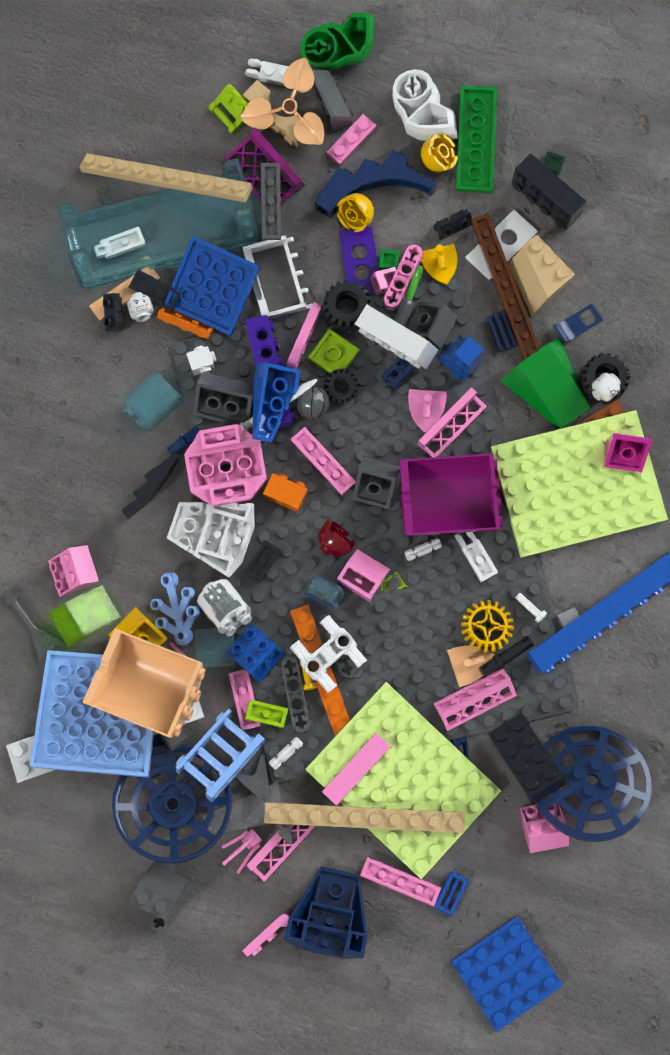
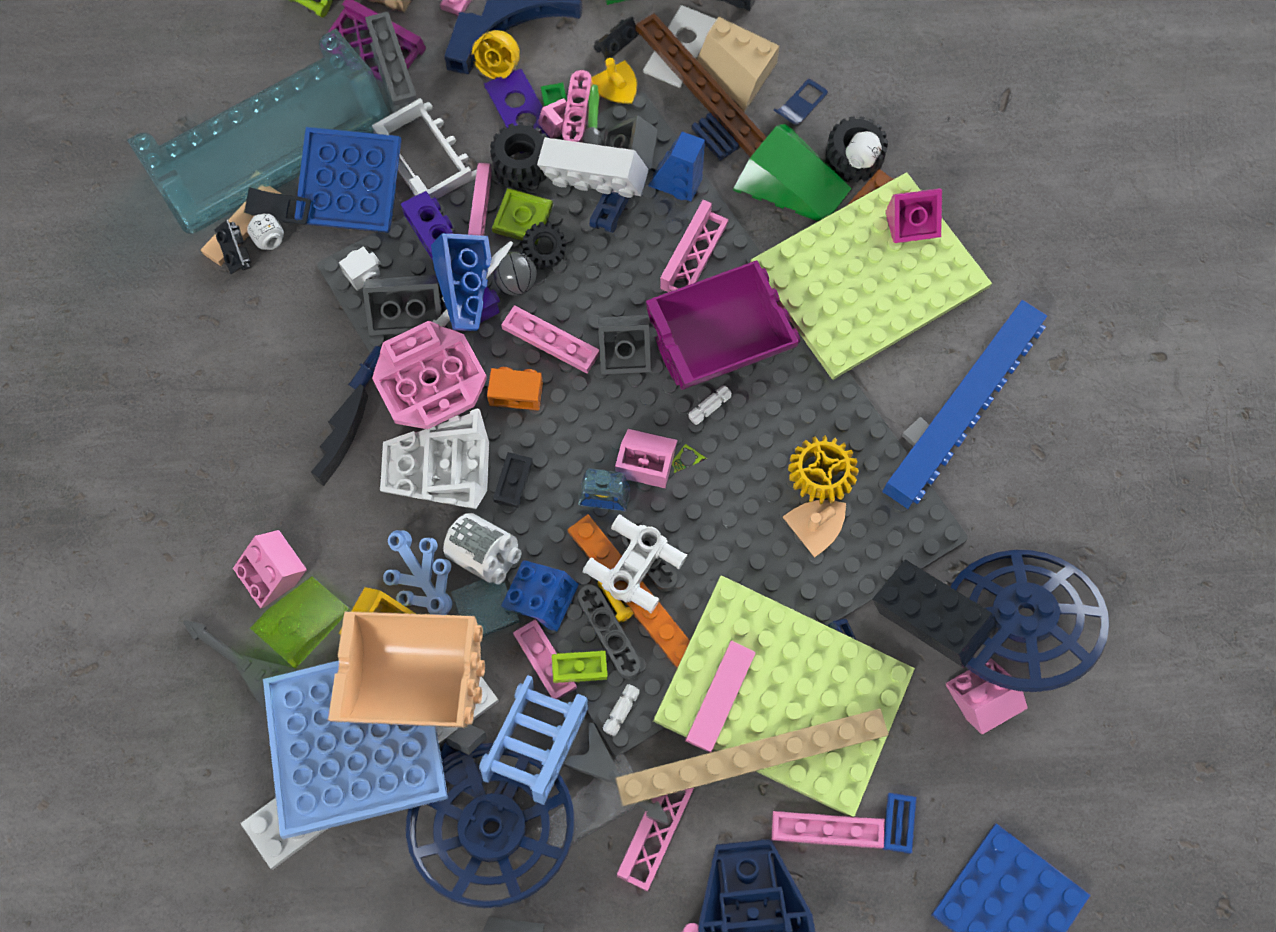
camera: 20 degrees left, 10 degrees down
tan plate [79,153,253,202] -> none
white hinge [94,227,146,259] -> none
clear light blue brick [122,370,183,431] -> none
orange plate [157,307,215,339] -> none
bright pink plant [221,829,262,874] -> none
dark red cylinder [318,519,356,557] -> none
bright pink shield [408,389,447,433] -> none
bright pink fence [433,668,517,731] -> none
white hinge [455,532,498,583] -> none
black pin [478,636,534,678] -> none
white piece [515,593,547,623] -> none

